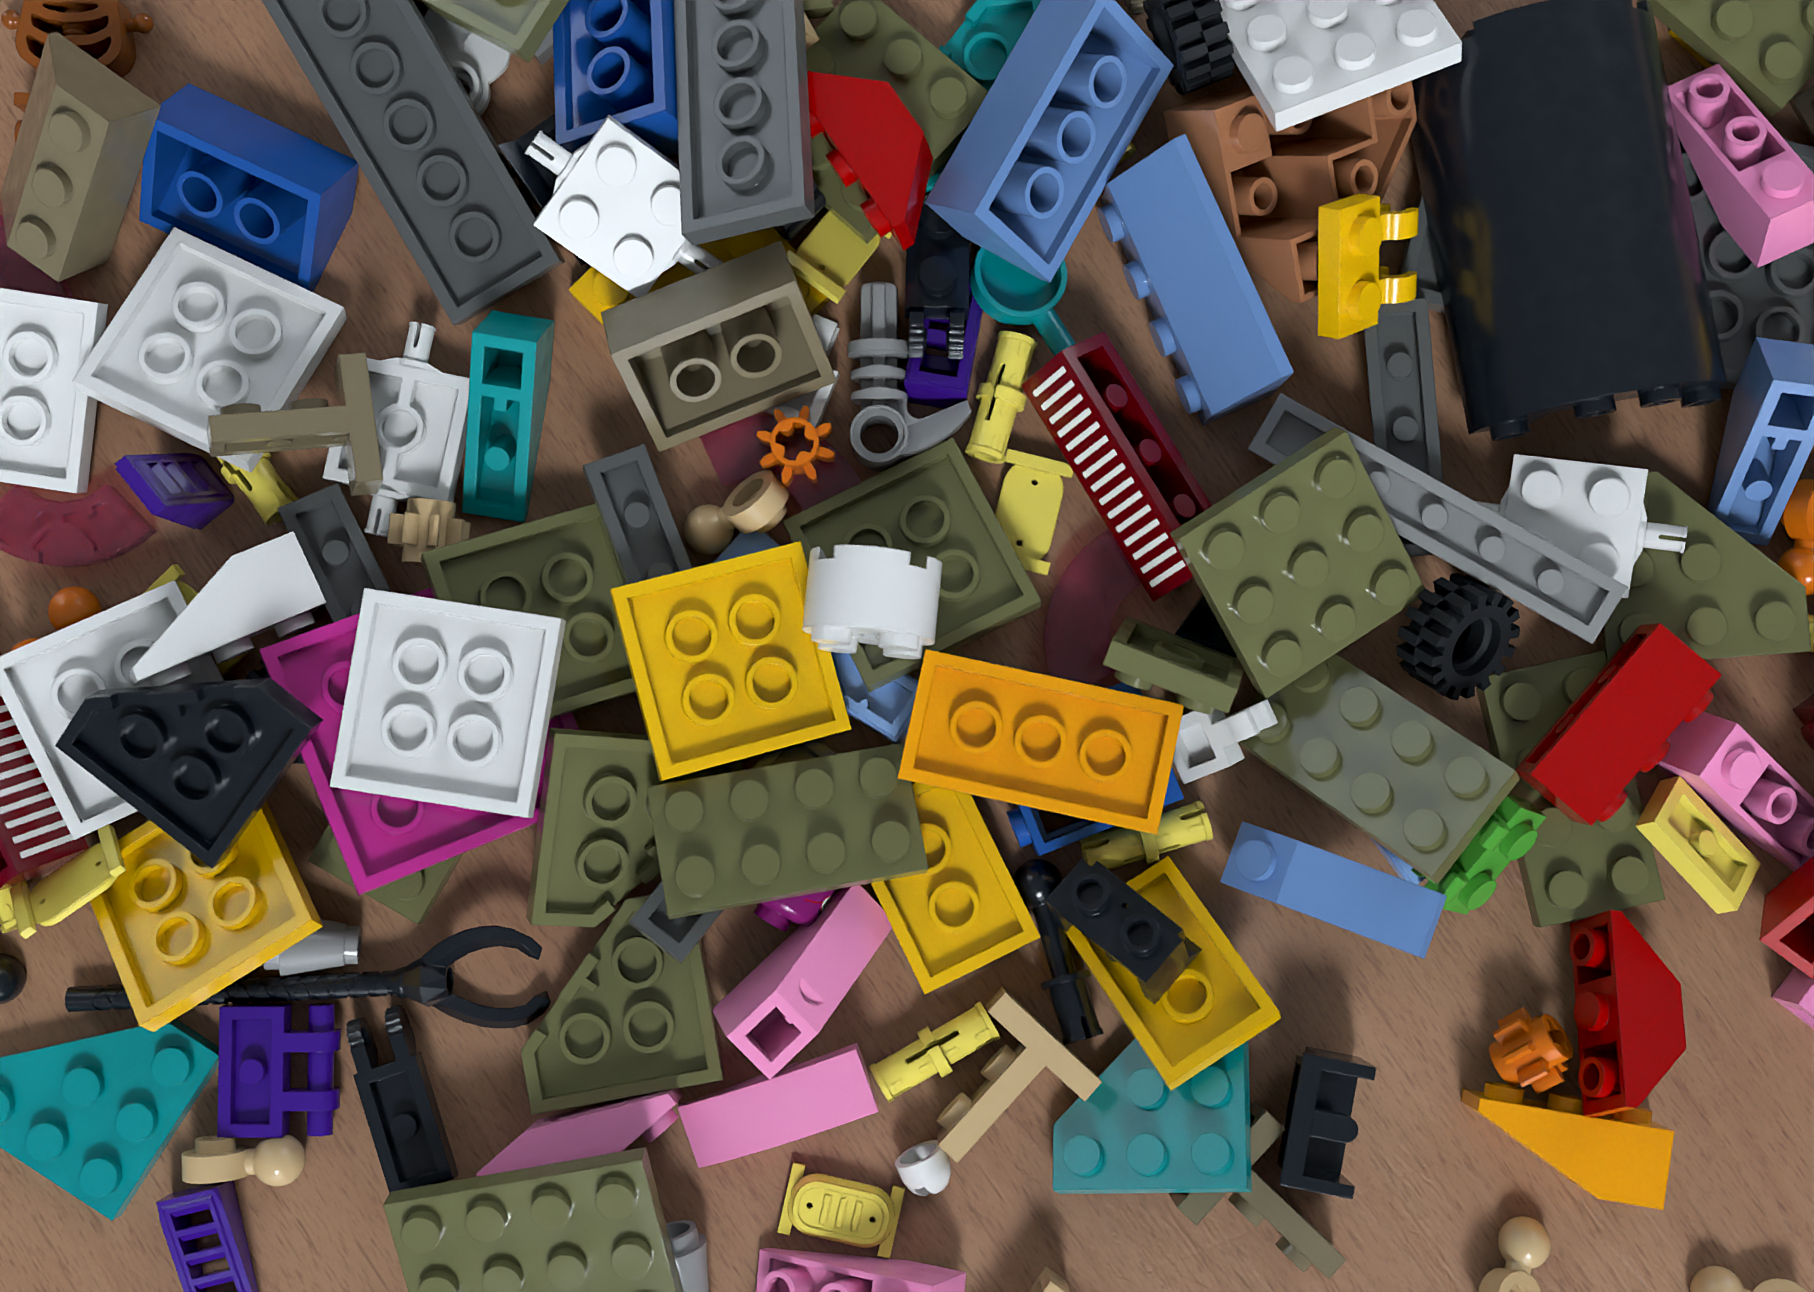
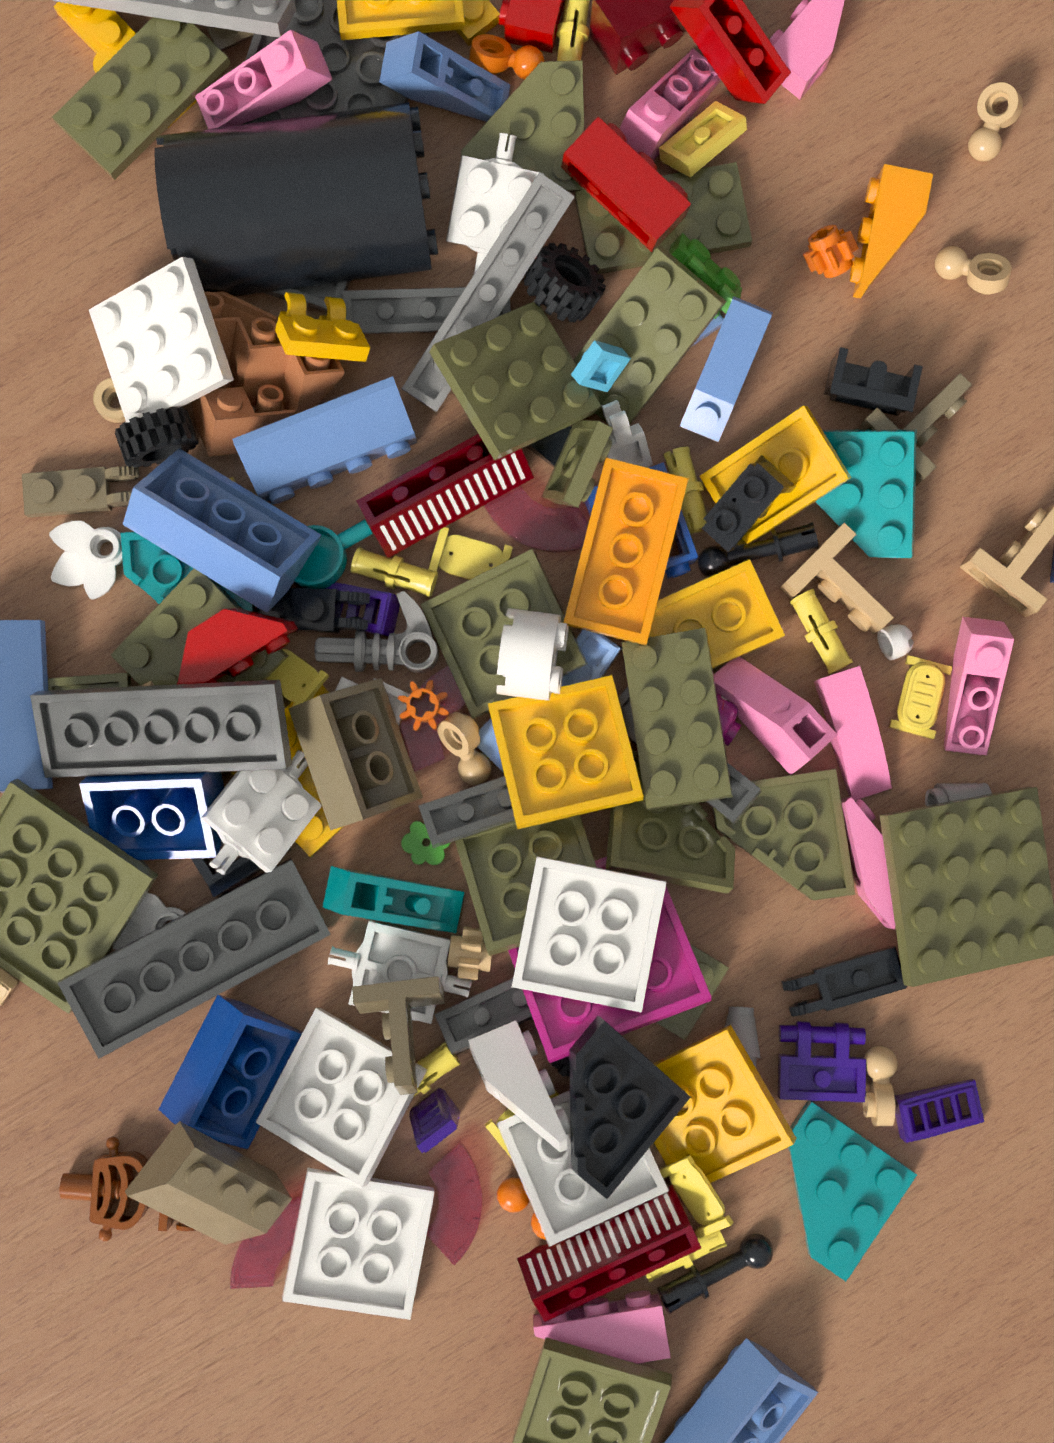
camera: 90 degrees left, 0 degrees up
black piece [65,925,551,1029] -> none
red slope [1569,909,1687,1117] -> none
none -> bright green plant [401,821,450,865]
none -> medium azure plate [571,340,631,392]

